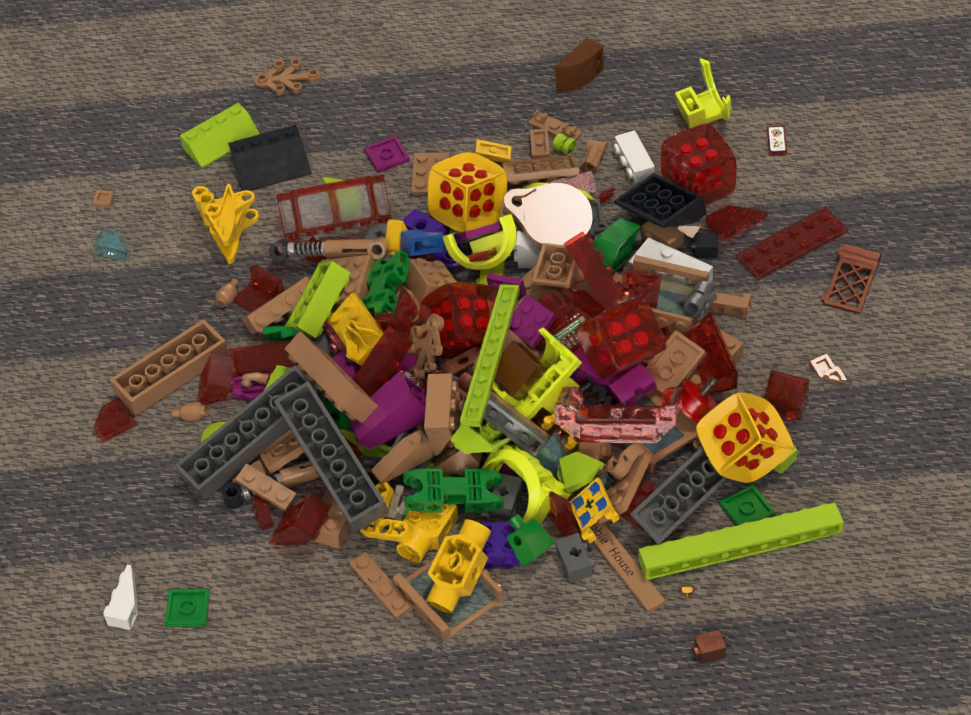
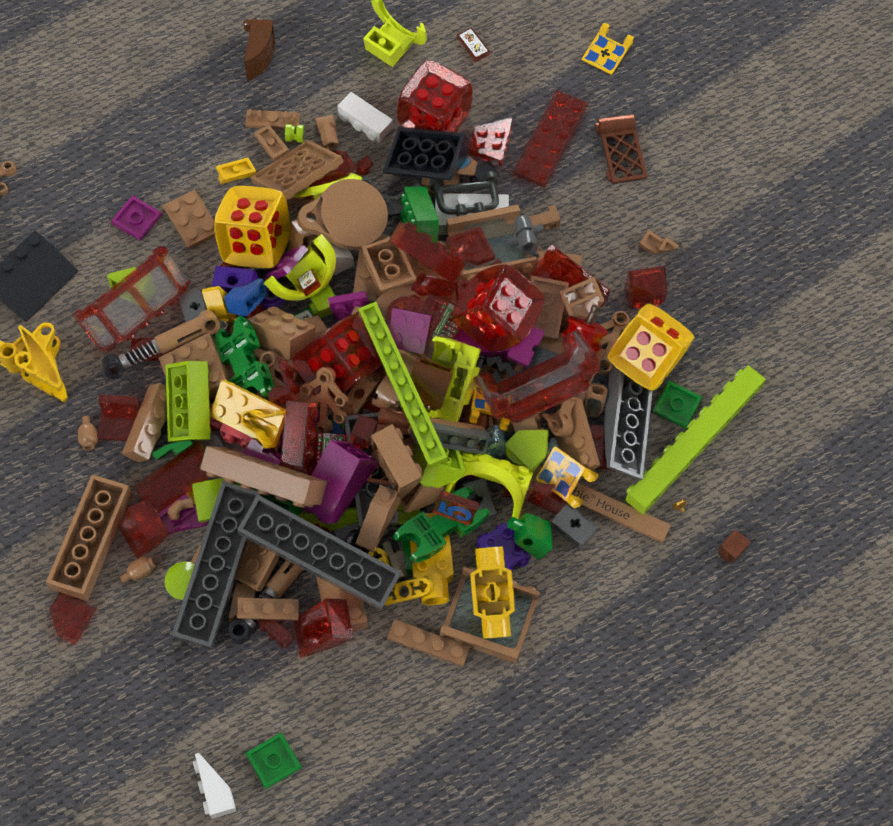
camera: 40 degrees left, 15 degrees up
none -> pearl dark grey bar [429,171,499,217]
none -> clear red tile [432,490,479,526]
none -> medium nougat slope [559,277,604,319]
none -> yellow flag [581,23,634,75]
none -> medium nougat rock [584,383,608,418]

